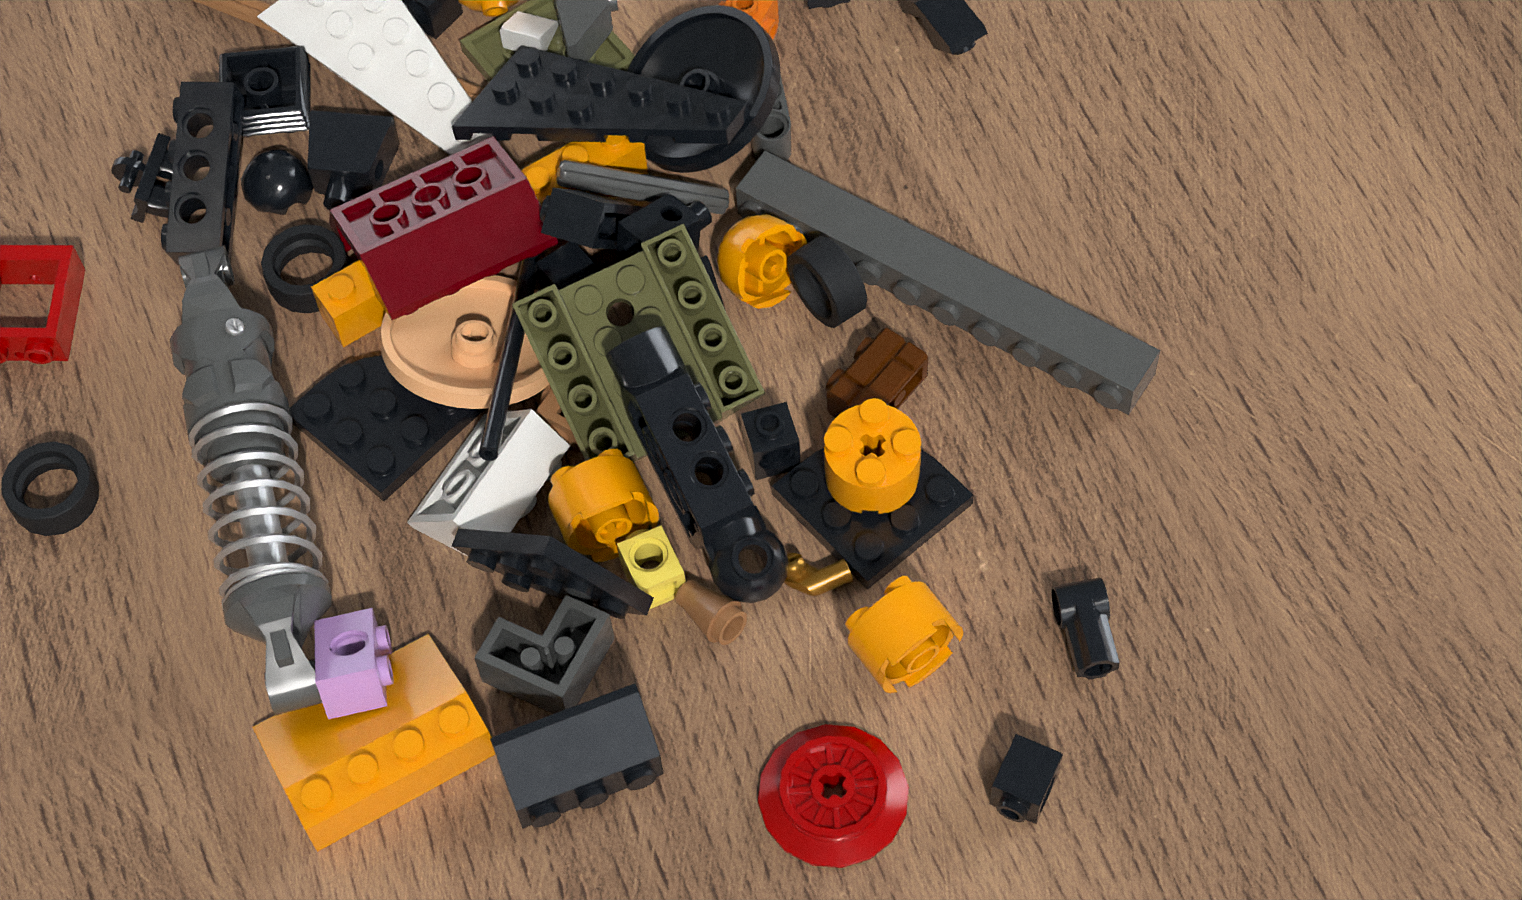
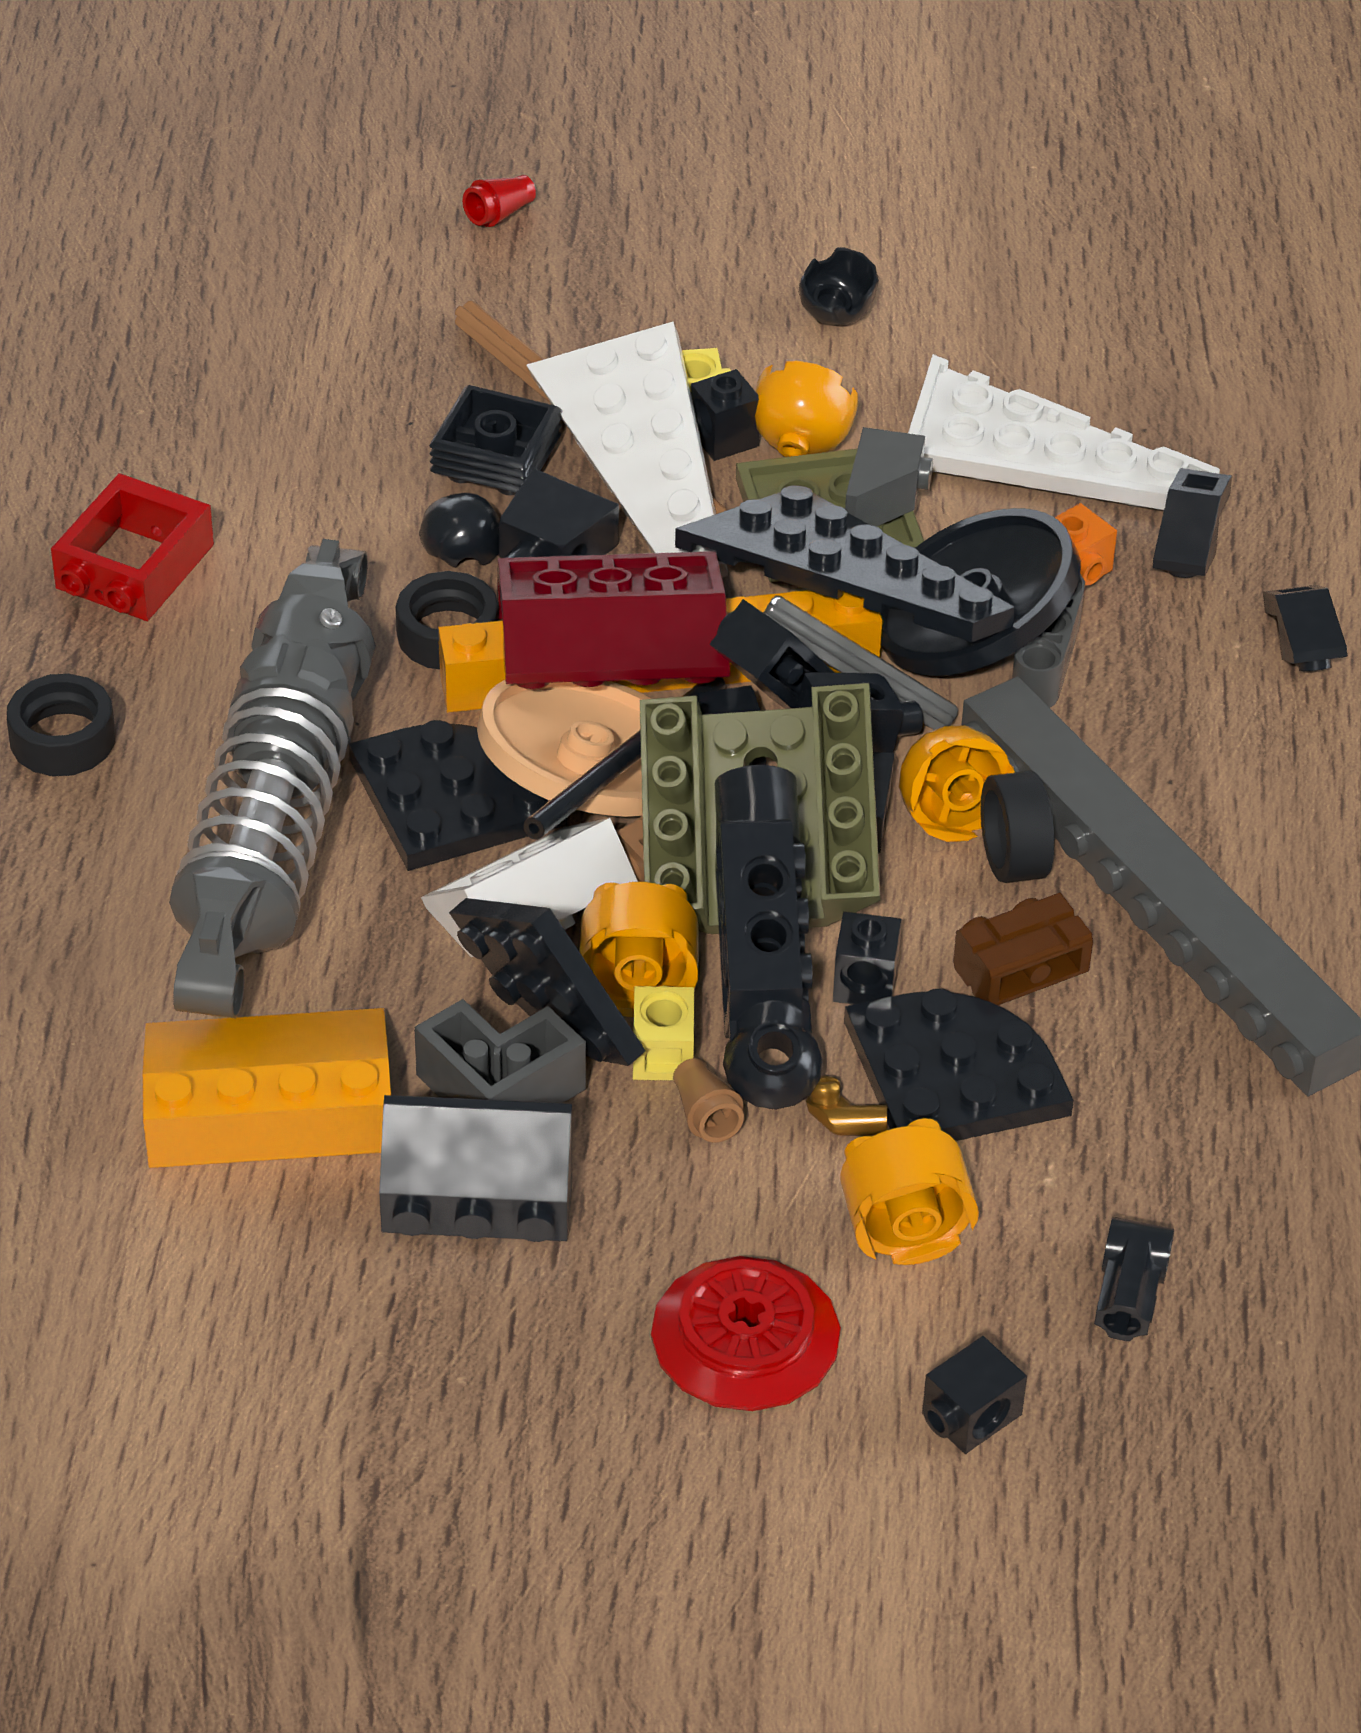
camera: 20 degrees right, 15 degrees down
black hips [111,133,173,223] -> none
black brick [161,81,245,265] -> none
lavender brick [314,608,394,720] -> none
white slope [500,11,558,51] -> none
light orange brick [824,398,921,514] -> none

